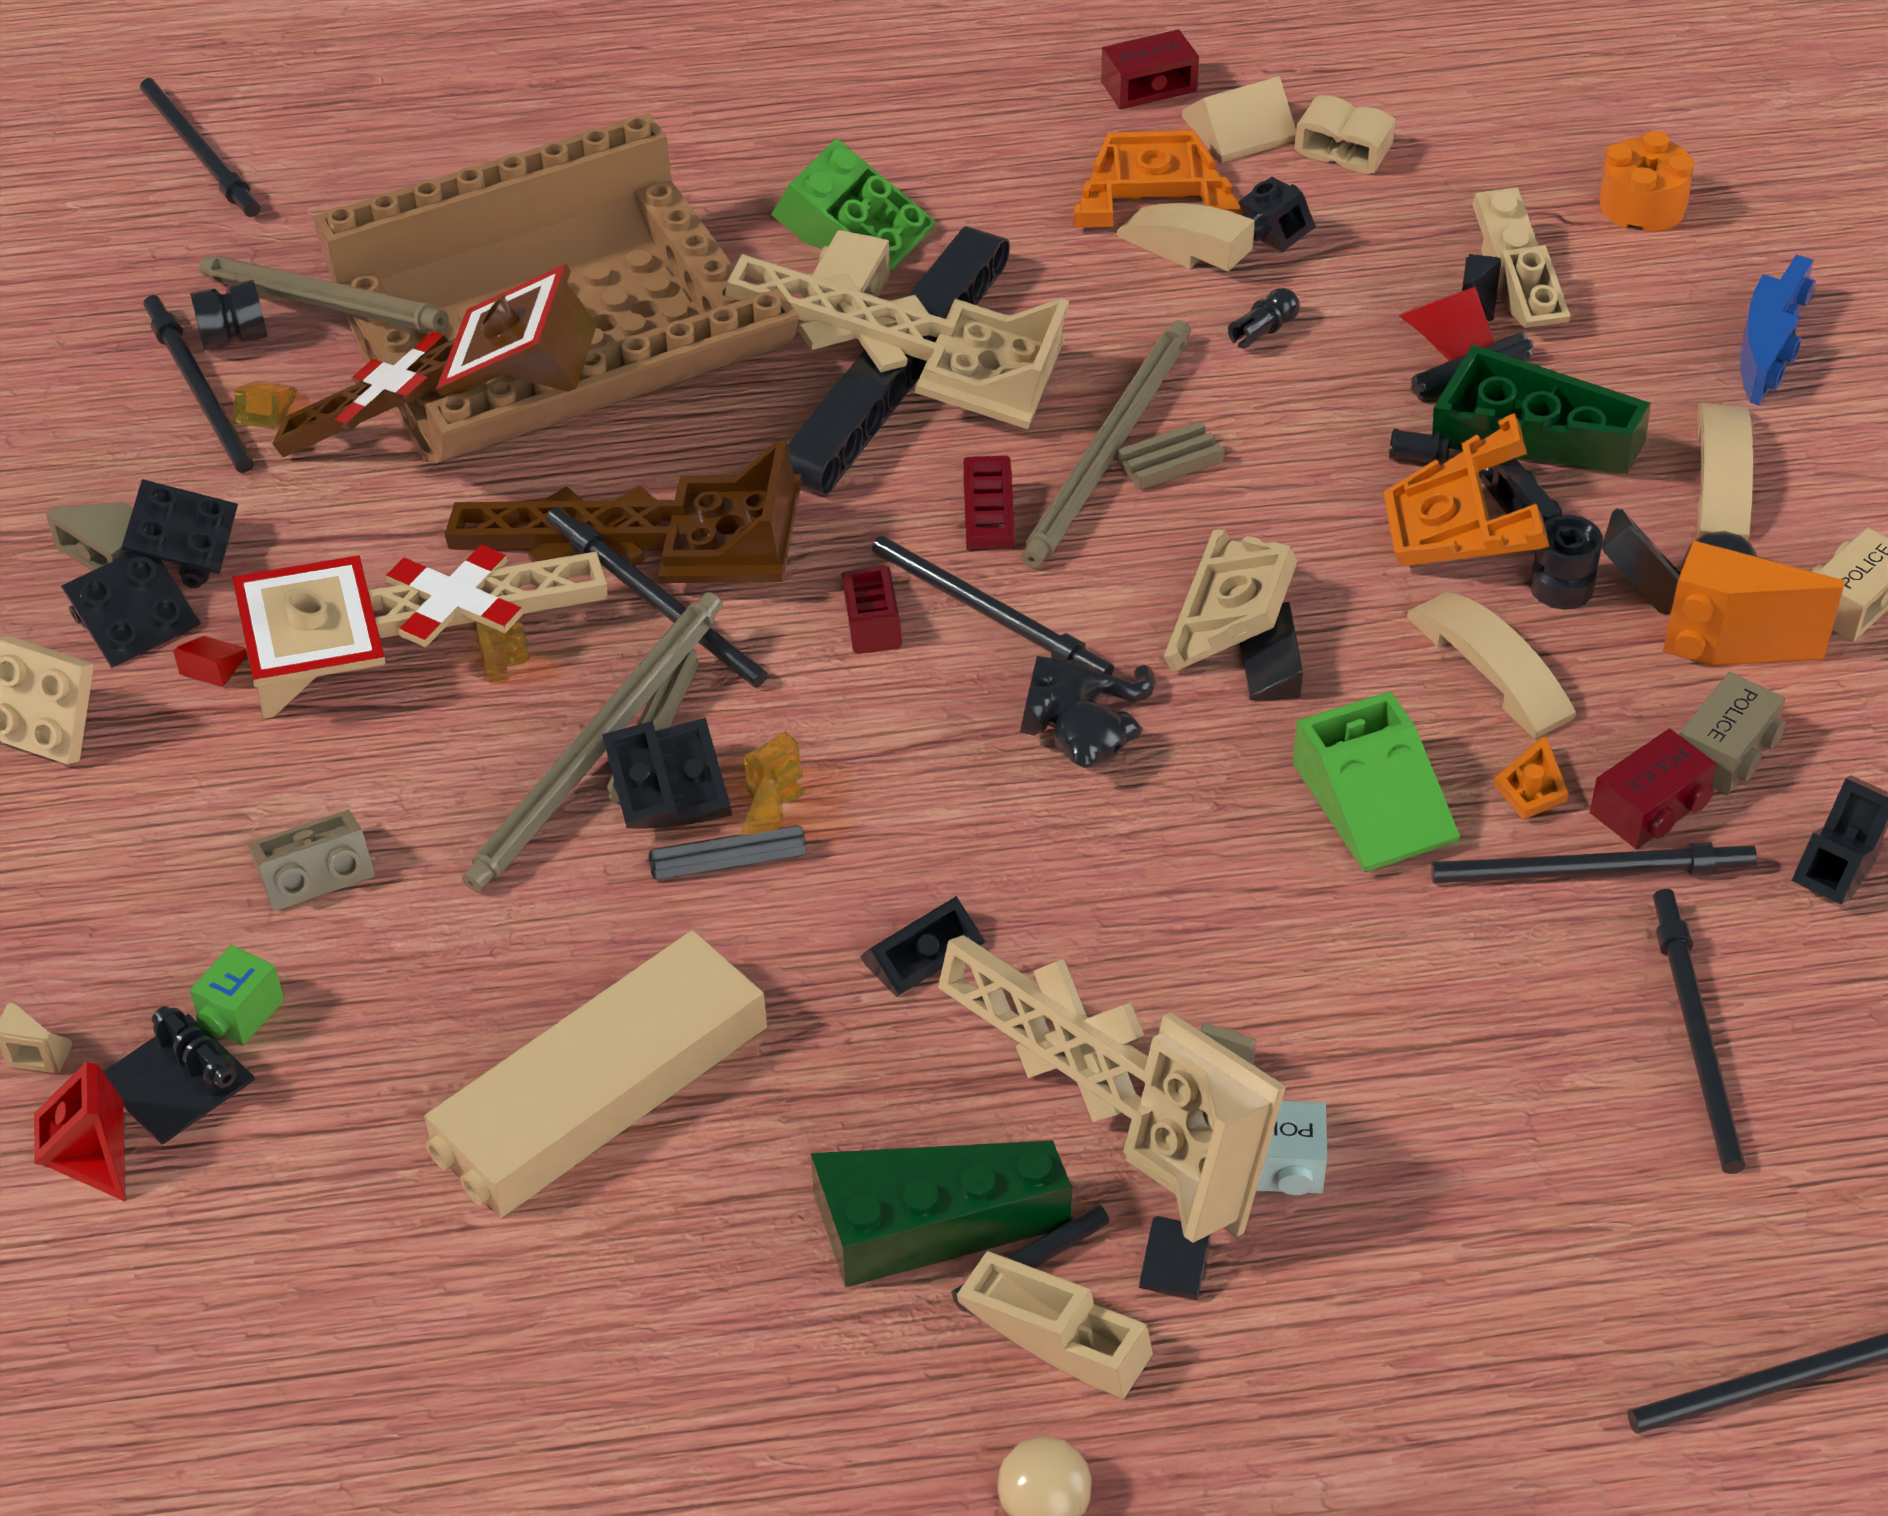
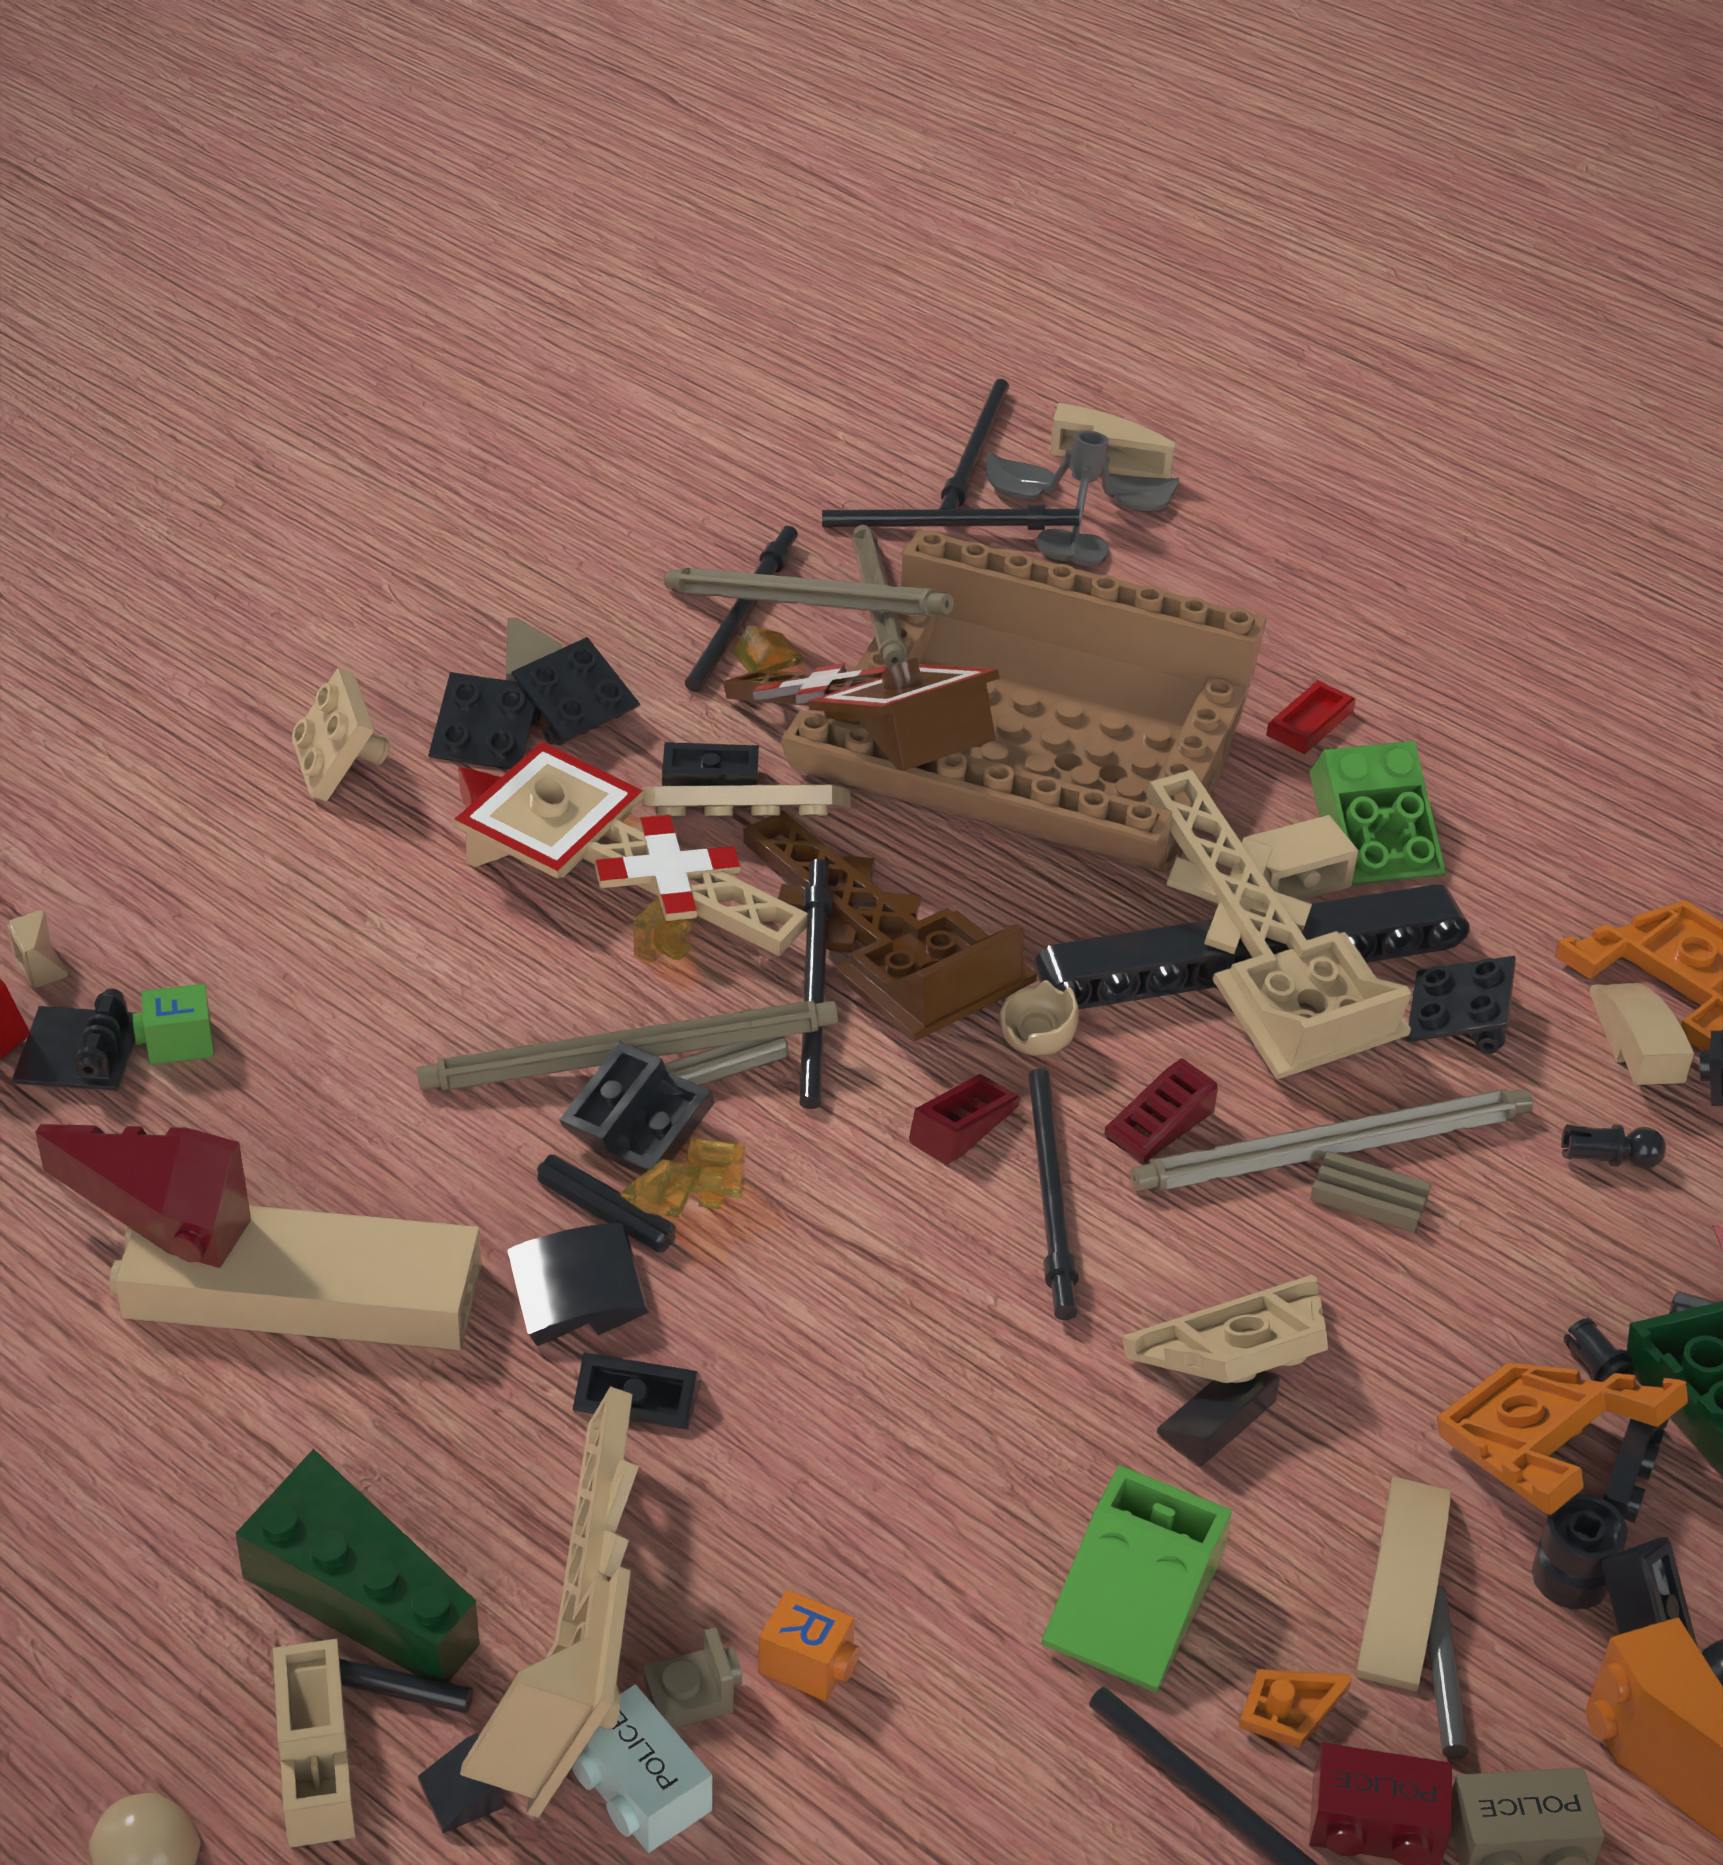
camera: 45 degrees right, 5 degrees down
black wheel [190,280,268,351] -> none
dark tan bracket [247,809,375,911] -> none
black animal [1020,656,1156,768] -> none
none -> dark red wedge [35,1124,251,1268]
none -> black slope [508,1223,649,1346]
none -> tan wing [642,785,851,817]
none -> black plate [662,742,759,786]
none -> dark tan piece [664,567,954,617]
none -> orange brick [758,1589,860,1701]
none -> black bar [822,504,1079,530]
none -> dark grey plant [986,430,1179,566]
none -> tan hair [999,980,1079,1056]
none -> tan slope [1050,403,1175,478]
none -> red tile [1266,680,1356,755]
none -> black hinge [1406,955,1516,1054]
none -> dark grey bar [1428,1585,1468,1759]

